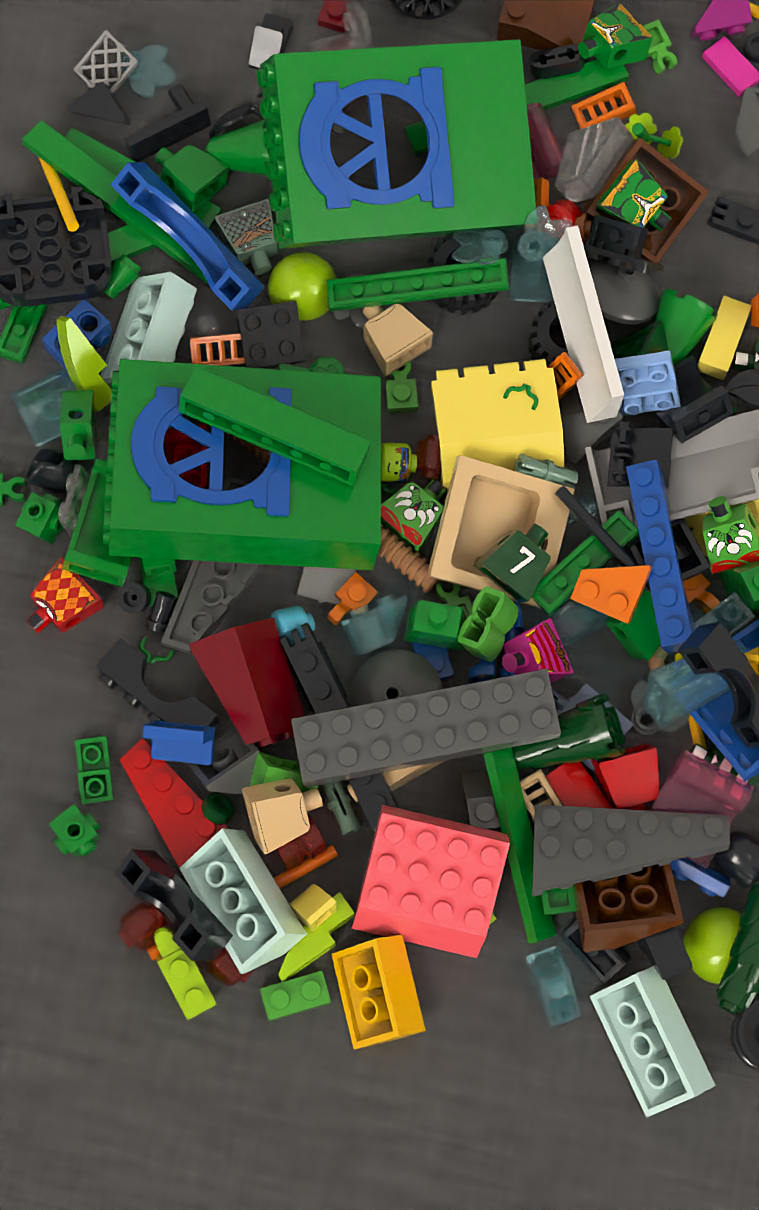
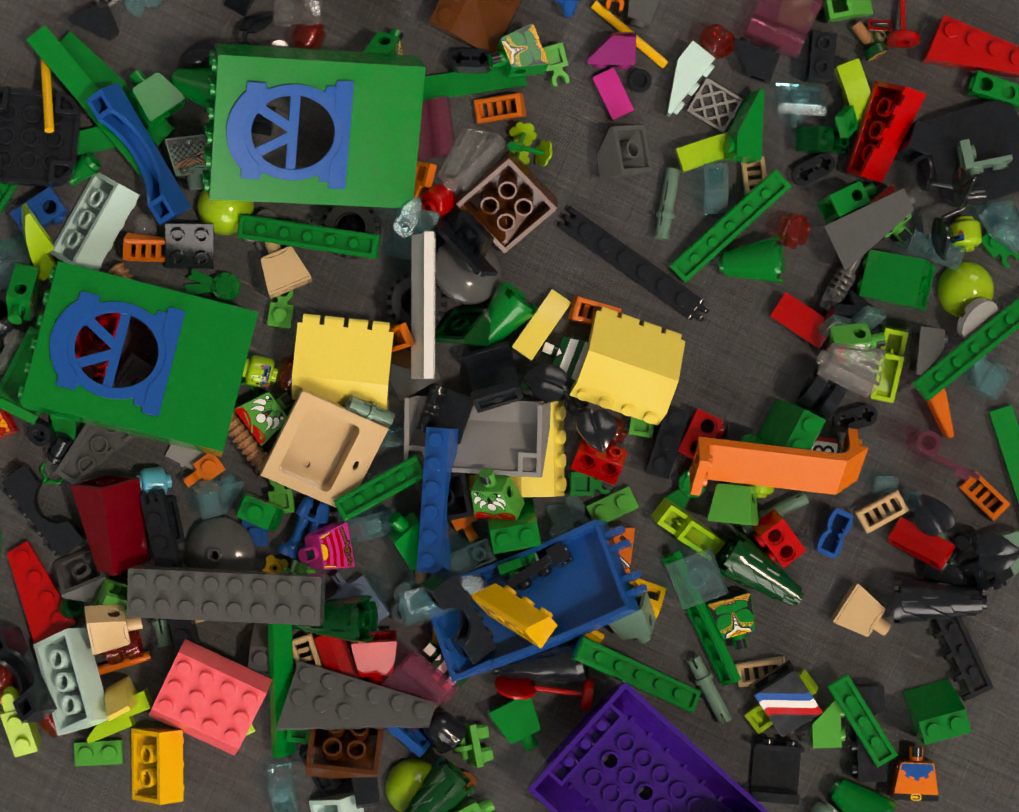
camera: 15 degrees right, 15 degrees up
black piece [124,84,211,162] -> none
blue panel [143,720,215,765] -> none
green brick [178,366,371,487] -> none
clear light blue plate [452,229,508,265] -> none
bright green brick [458,586,519,662] -> none
dark green torso [474,524,551,602] -> none
green piece [503,383,539,410] -> none
black bar [555,486,639,567] -> none
orange wing [570,565,653,624] -> none
dark orange plate [575,214,594,243] -> none
torso [595,159,671,232] -> none
light blue slope [615,351,681,416] -> none

